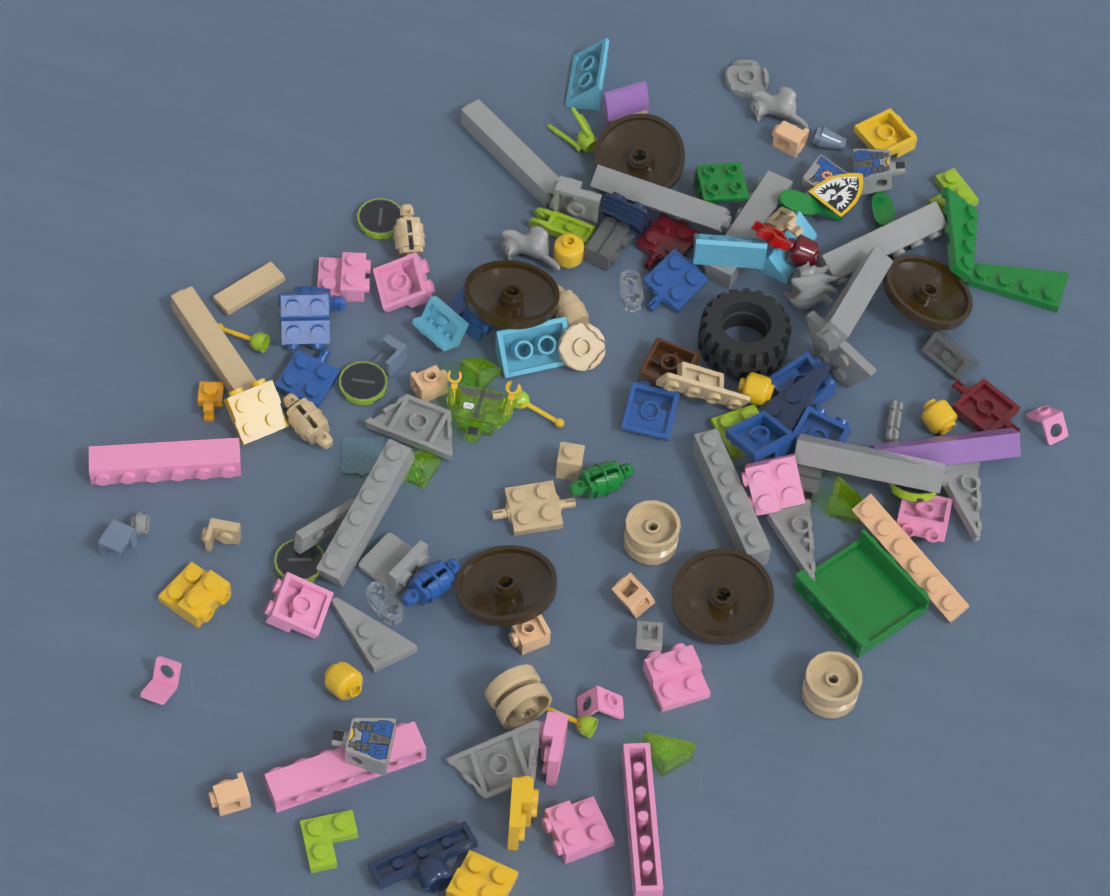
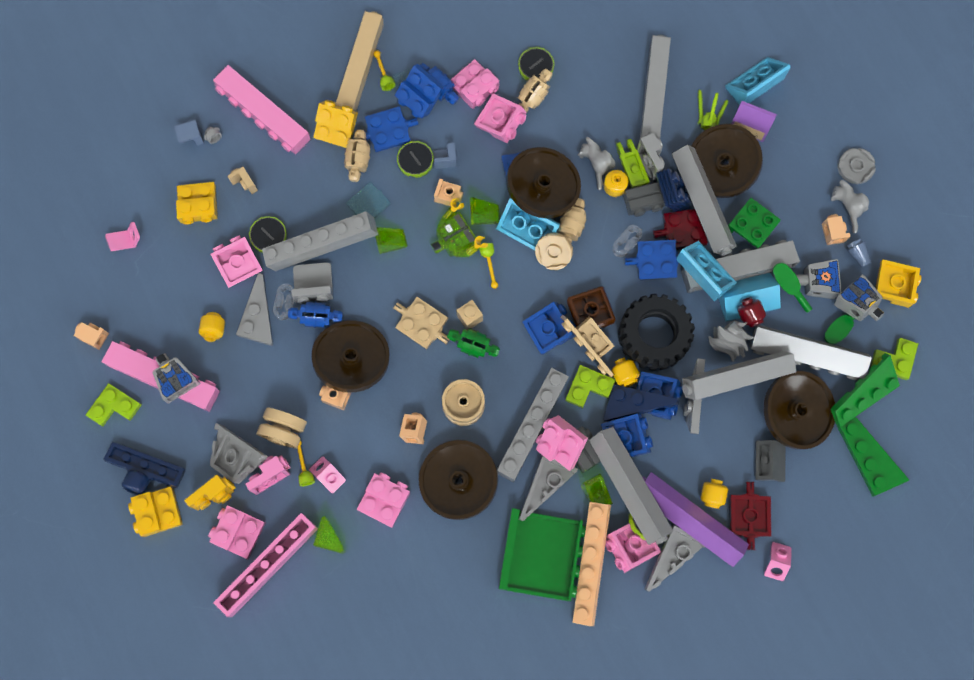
camera: 50 degrees right, 20 degrees up
light orange plate [197,381,224,422] -> none
tan tile [213,261,285,316] -> none
light grey tile [294,498,355,554] -> none
light grey wing [365,394,453,461] -> none
medium azure bracket [412,296,469,351] -> none
light grey bracket [635,621,663,651] -> none
blue plate [725,410,795,462] -> none
red plate [751,221,792,251] -> none
tan plate [765,207,804,237] -> none
tan wheel [802,651,862,719] -> none
shield [808,173,863,218] -> none
light grey axle [884,400,903,443] -> none

